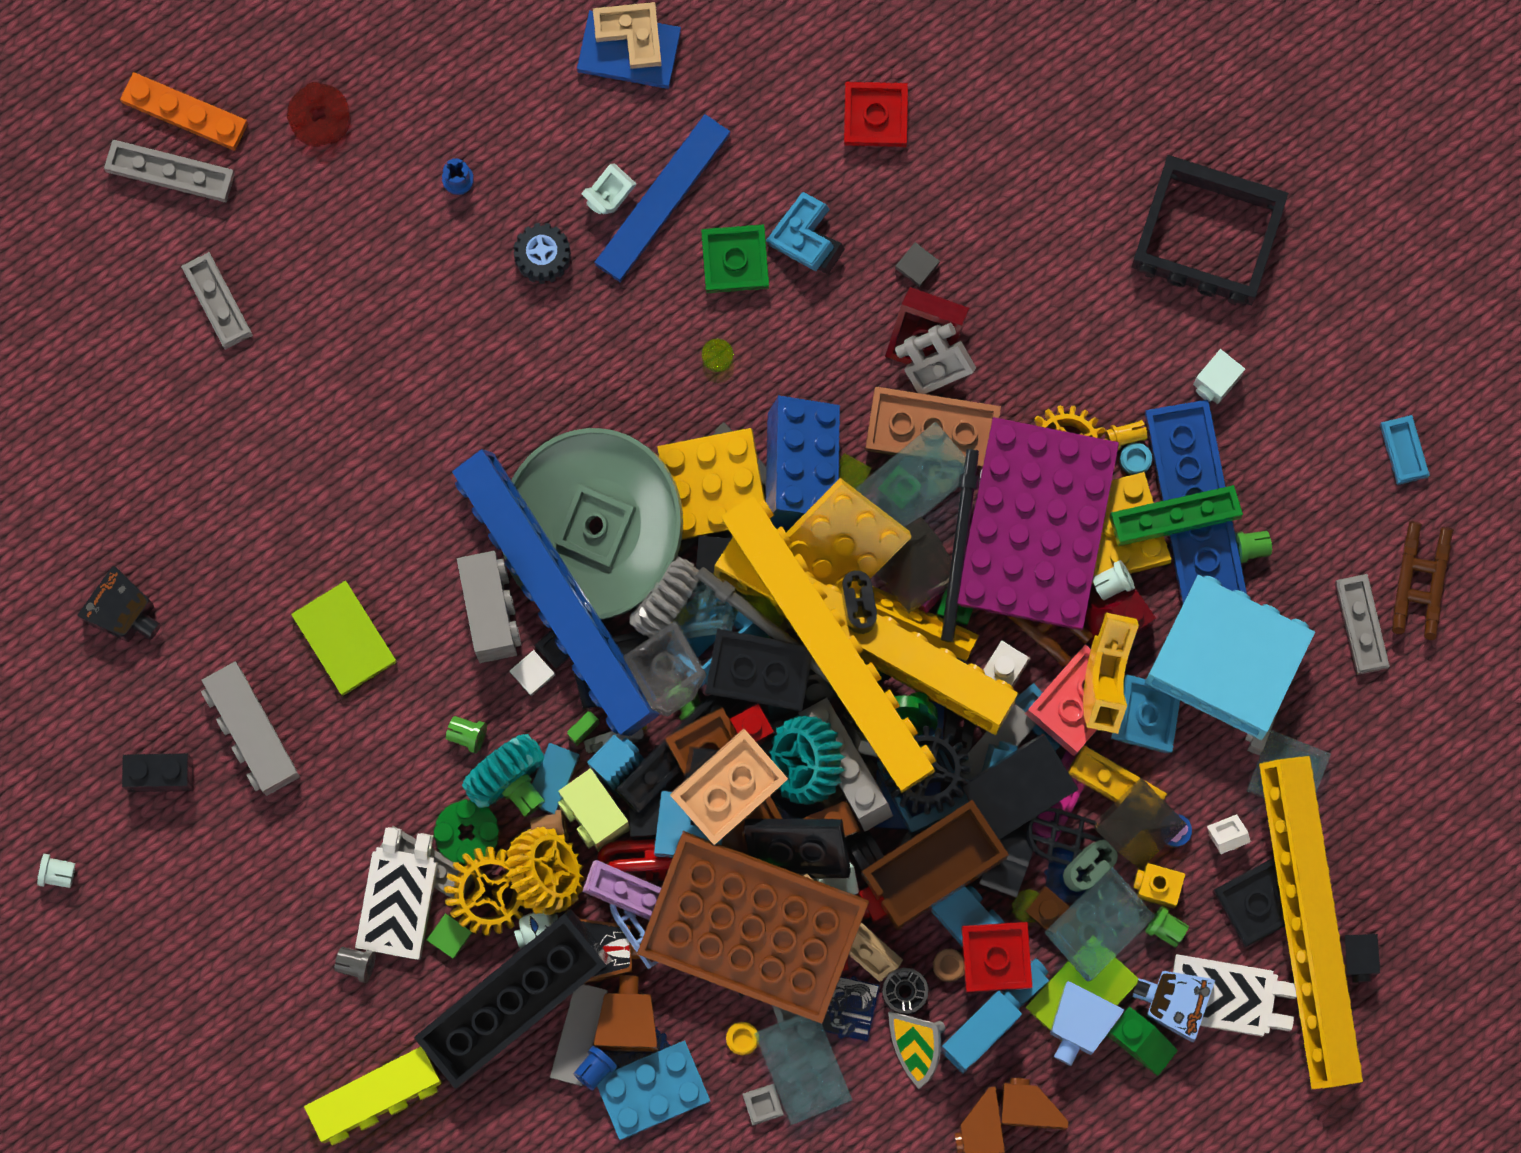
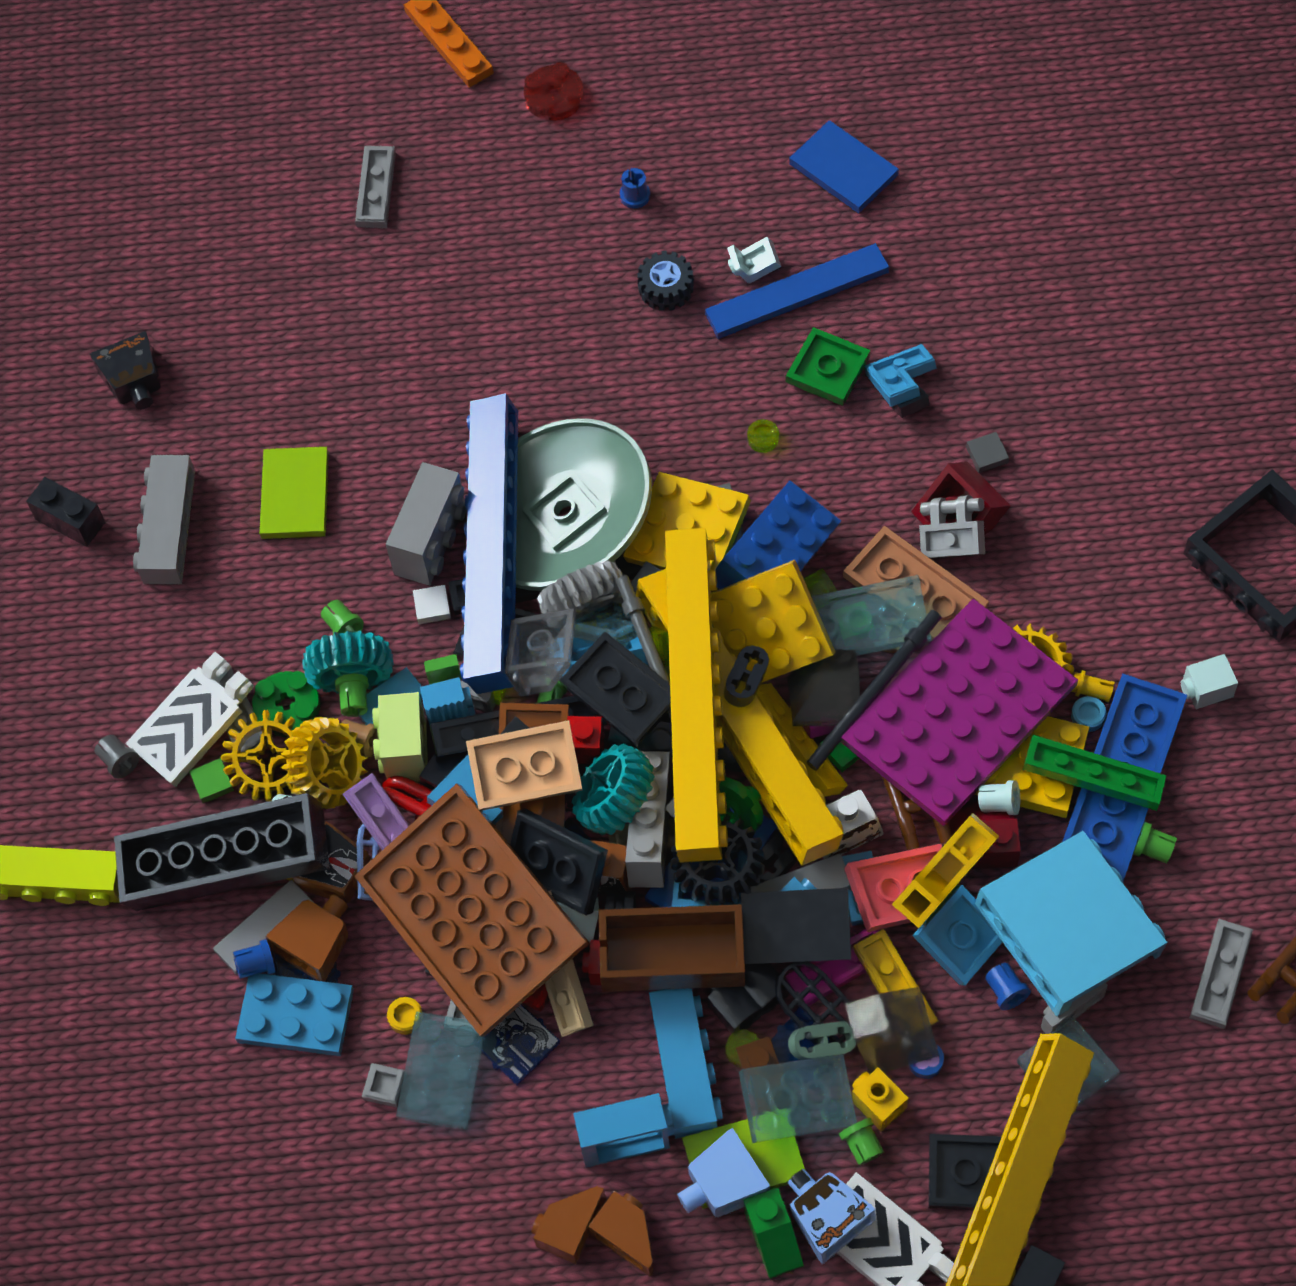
camera: 35 degrees right, 15 degrees down
light grey plate [104,140,235,202] -> none
tan plate [593,2,662,69] -> none
red plate [844,82,908,147] -> none
wheel [882,968,928,1016] -> none
shield [888,1011,946,1089] -> none
medium nougat tile [933,949,964,983] -> none
red plate [961,922,1033,993] -> none
white plate [1207,814,1251,854] -> none
none -> blue bush [985,963,1031,1011]

